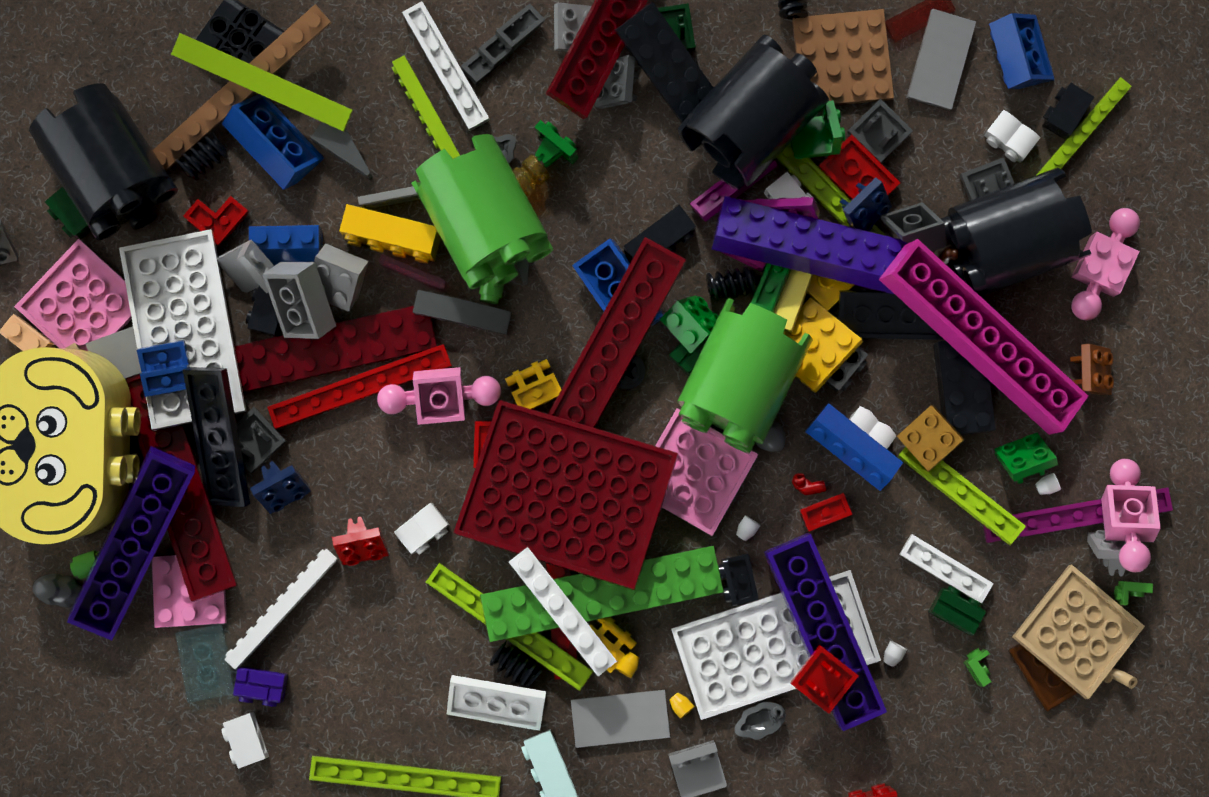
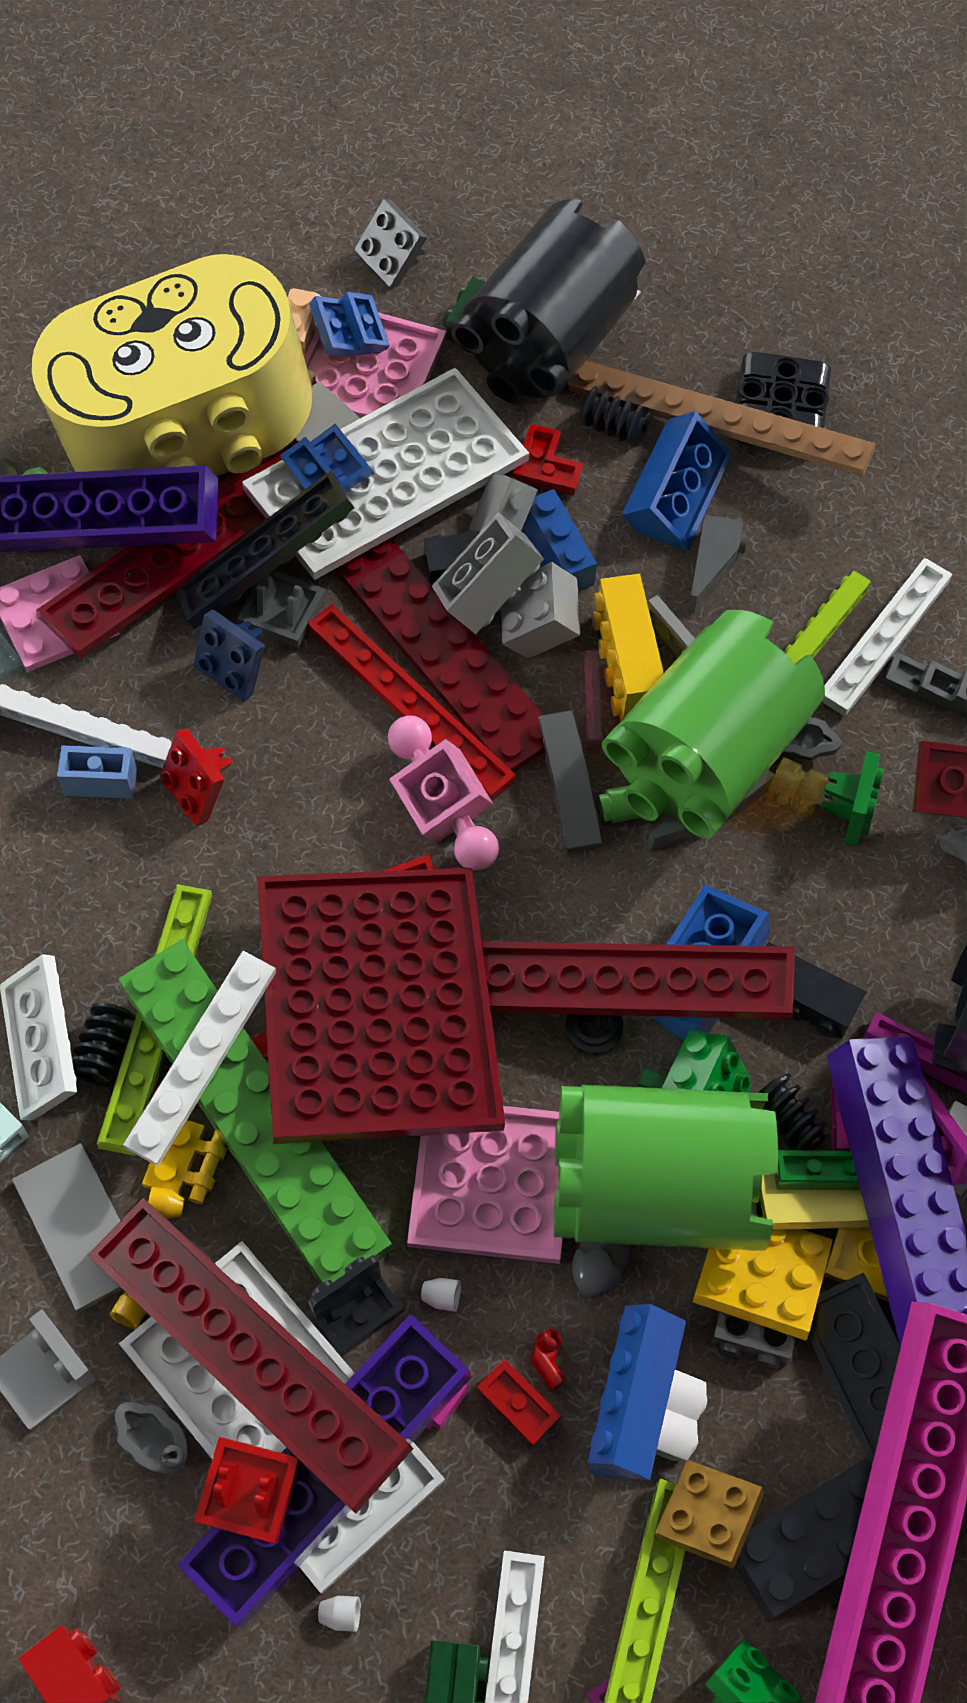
camera: 65 degrees right, 20 degrees down
lime tile [171,33,353,131] -> none
white brick [394,503,450,555] -> none
yellow plate [505,359,561,409] -> none
none -> medium blue brick [57,746,137,799]
none -> dark red plate [88,1198,414,1514]
none -> blue slope [309,292,390,356]

